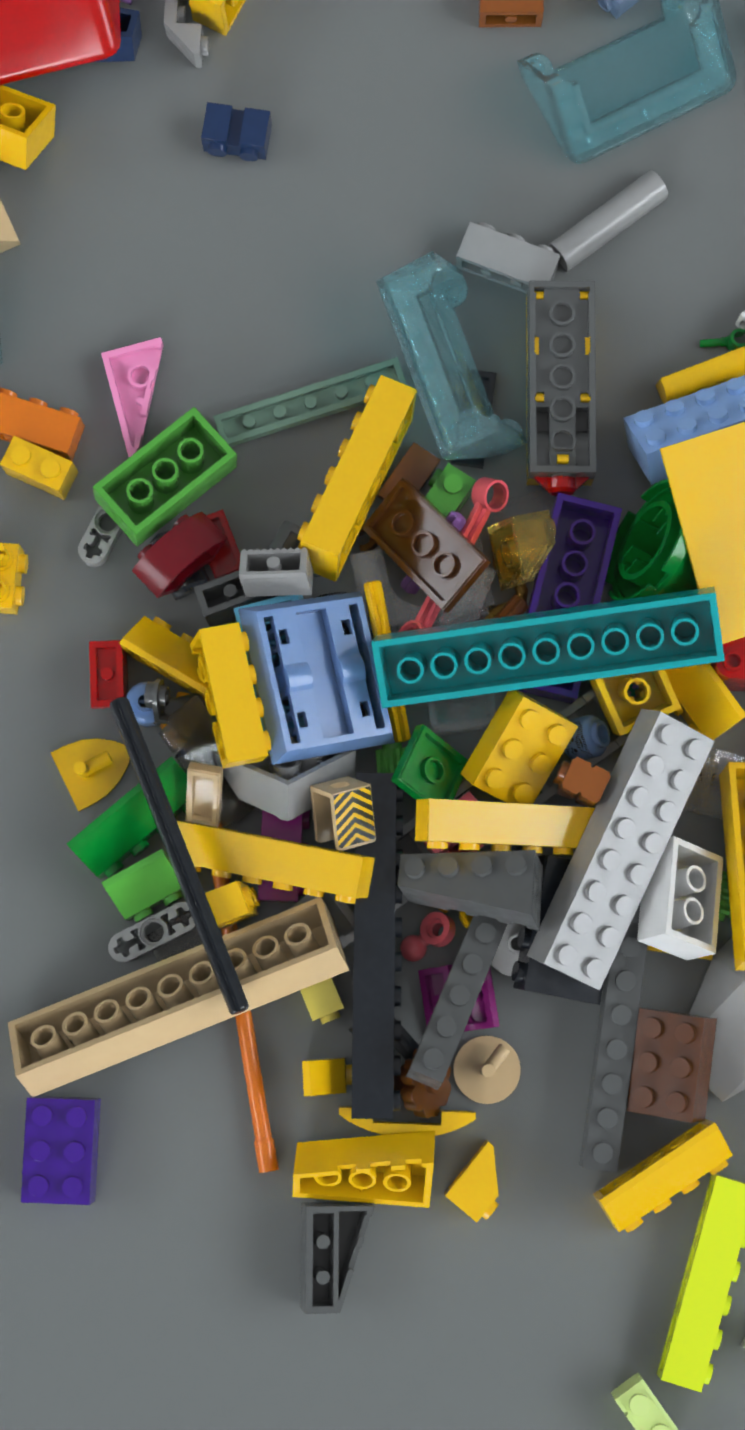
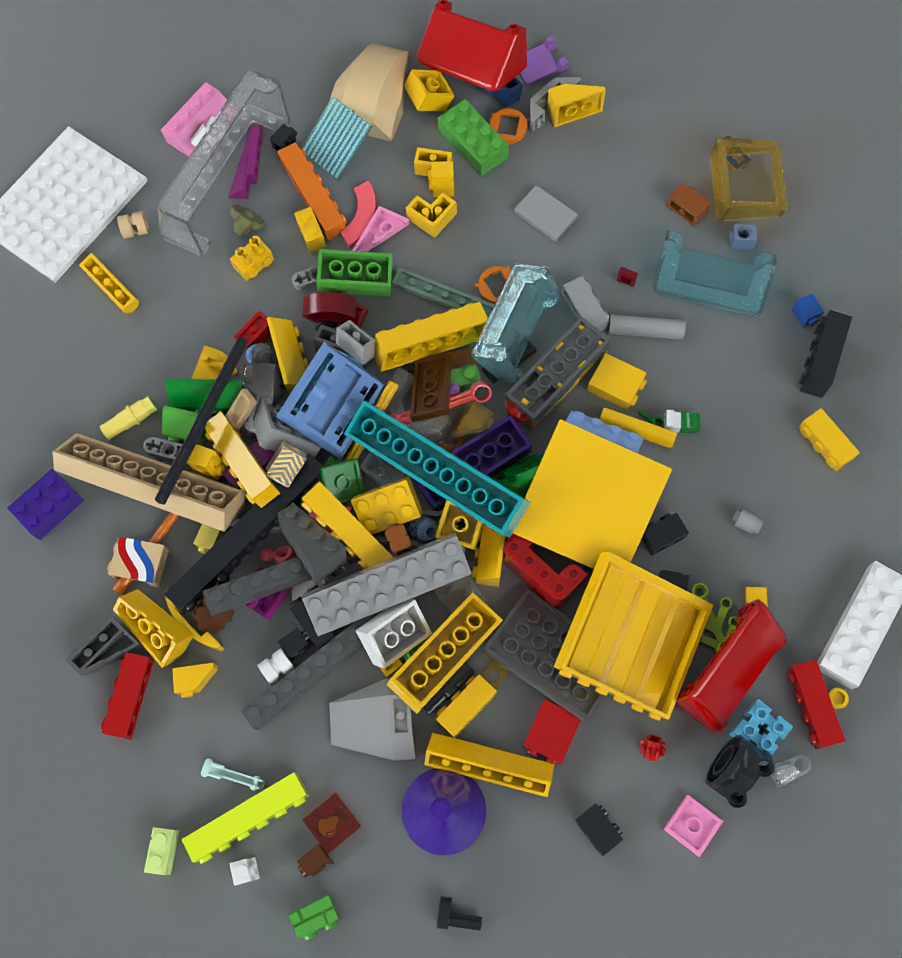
camera: 45 degrees right, 10 degrees down
yellow wedge [190,622,271,769] -> none
dark blue brick [201,102,272,161] -> none
yellow slope [302,1057,352,1096] -> none
tan shield [453,1036,521,1104] -> none
yellow slope [593,1119,733,1233] -> none
reddish brown brick [627,1008,717,1123] -> none
none -> light yellow piece [99,396,158,440]
none -> red brick [101,652,154,740]
none -> panel [107,536,169,587]
none -> light aqua piece [201,758,265,791]
none -> white wheel [257,648,295,686]
none -> black brick [277,628,311,661]
none -> coral tile [340,180,376,248]
none -> yellow brick [406,192,457,238]
none -> yellow brick [414,147,453,176]
none -> yellow brick [428,161,454,197]
none -> bright green brick [437,99,509,177]
none -> orange piece [475,265,518,305]
none -> orange piece [490,108,530,145]
none -> light grey tile [514,185,578,242]
none -> yellow brick [587,353,647,411]
none -> dark red tile [617,267,638,287]

